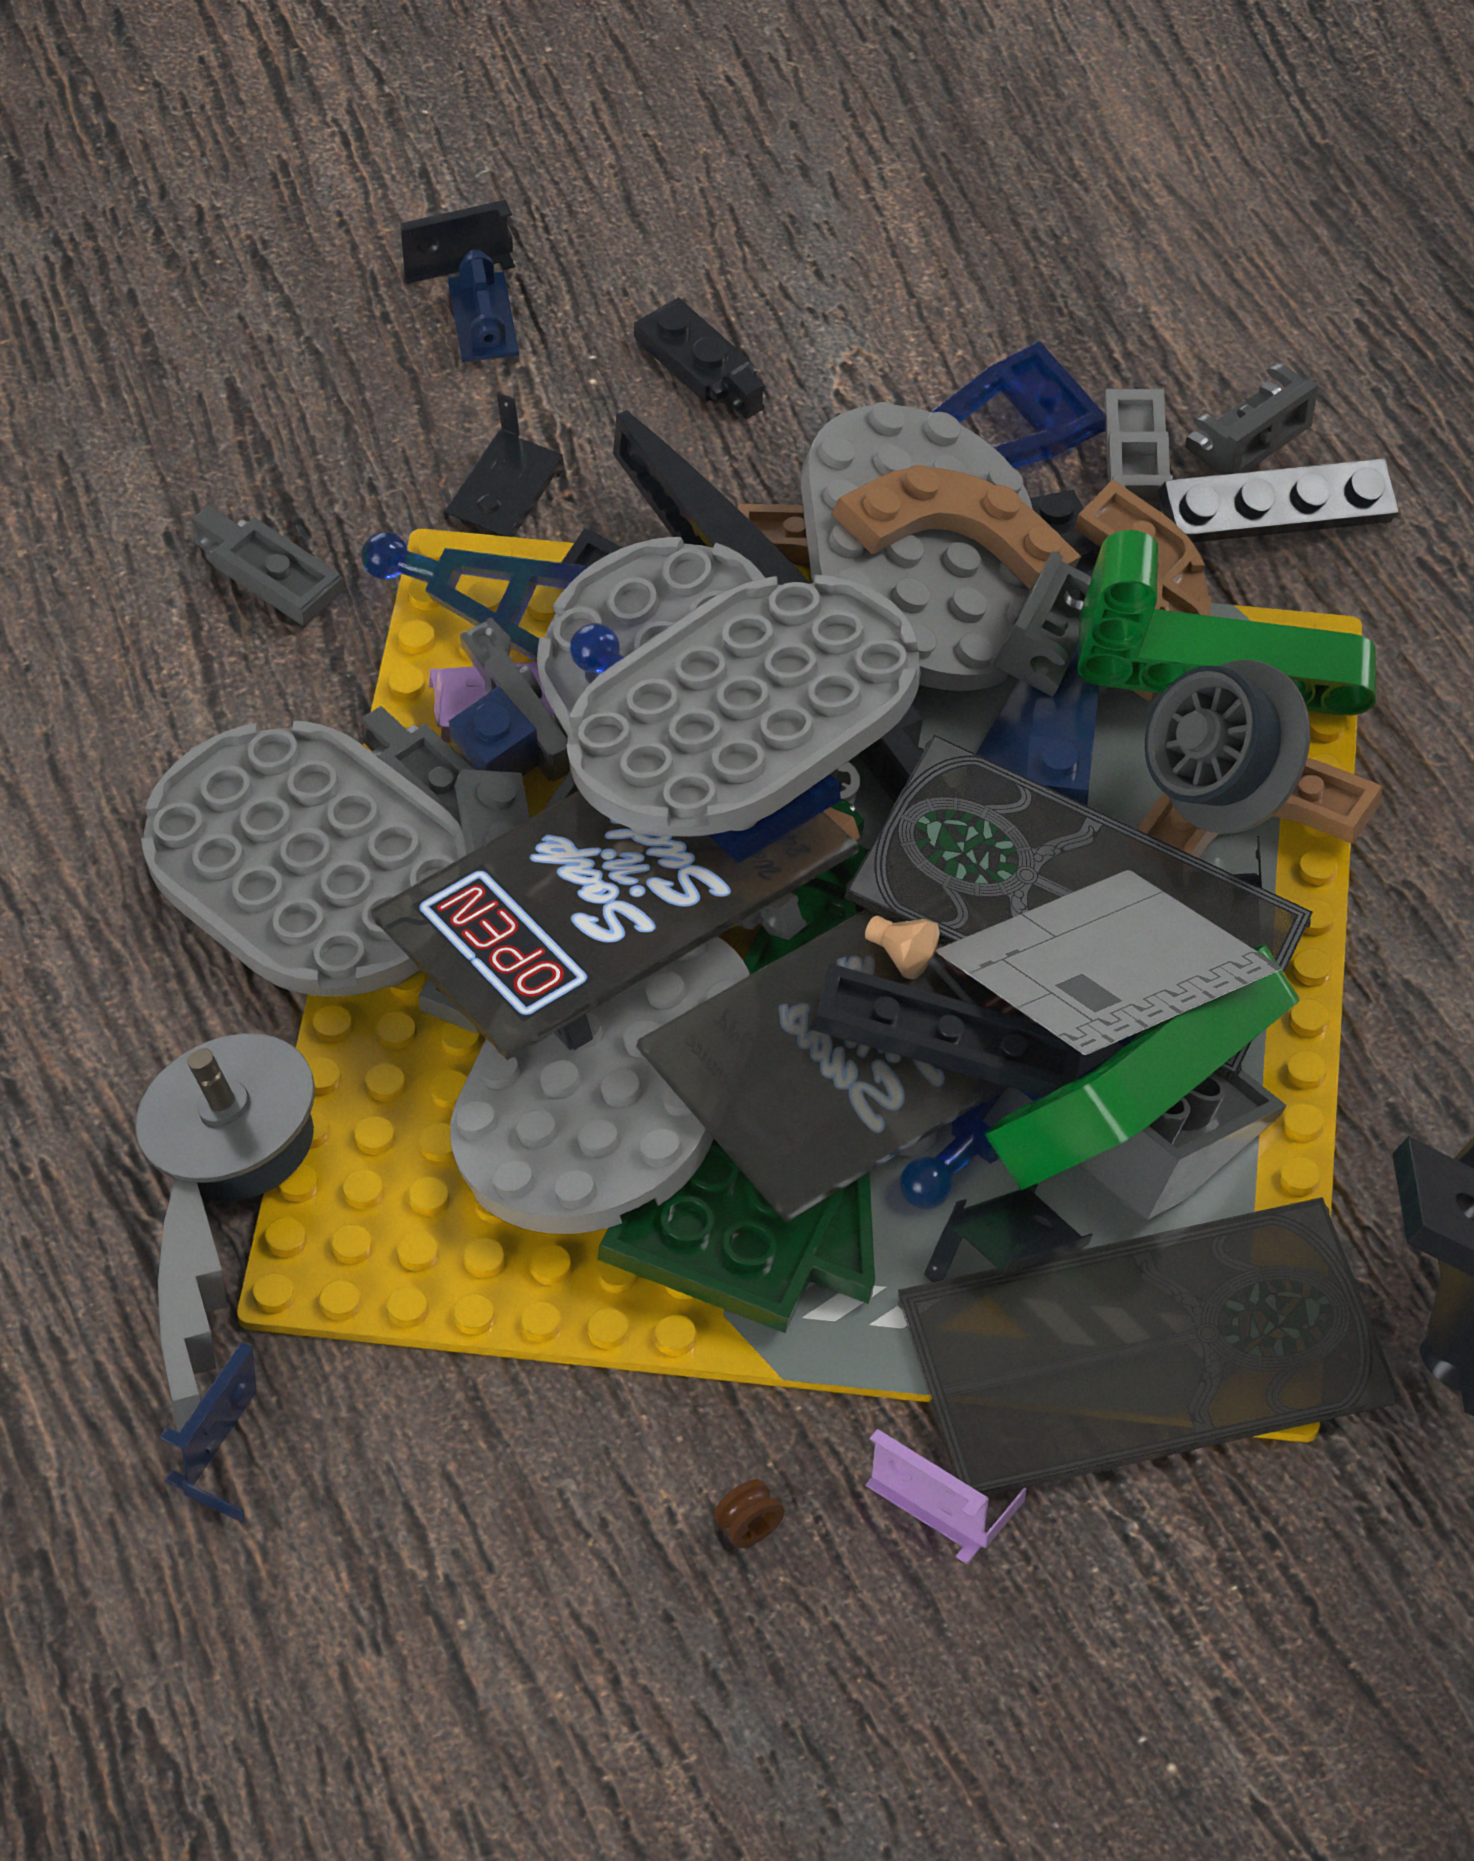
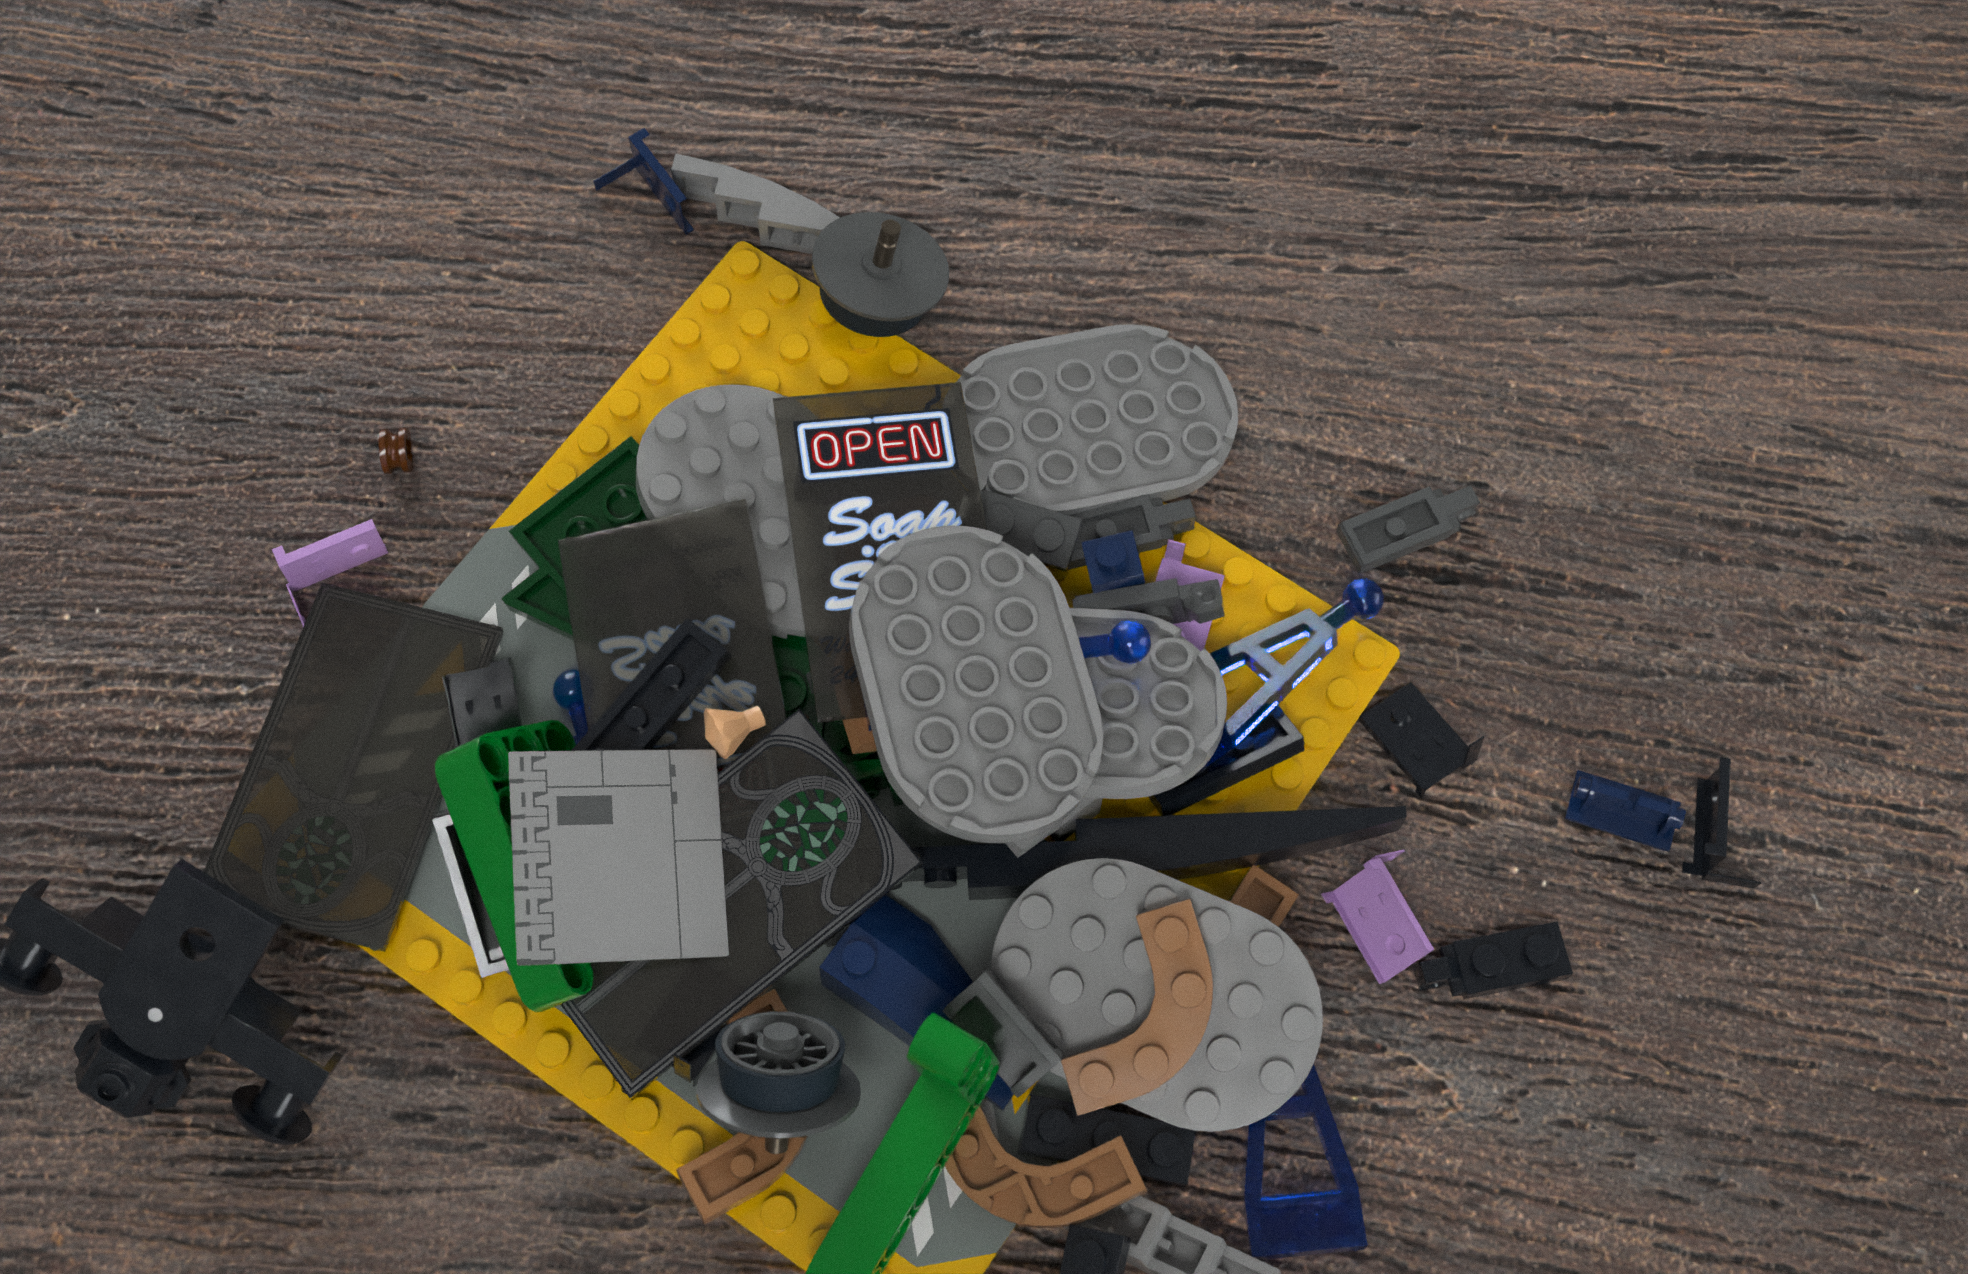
camera: 115 degrees right, 15 degrees up
none -> lavender piece [1321,850,1434,984]

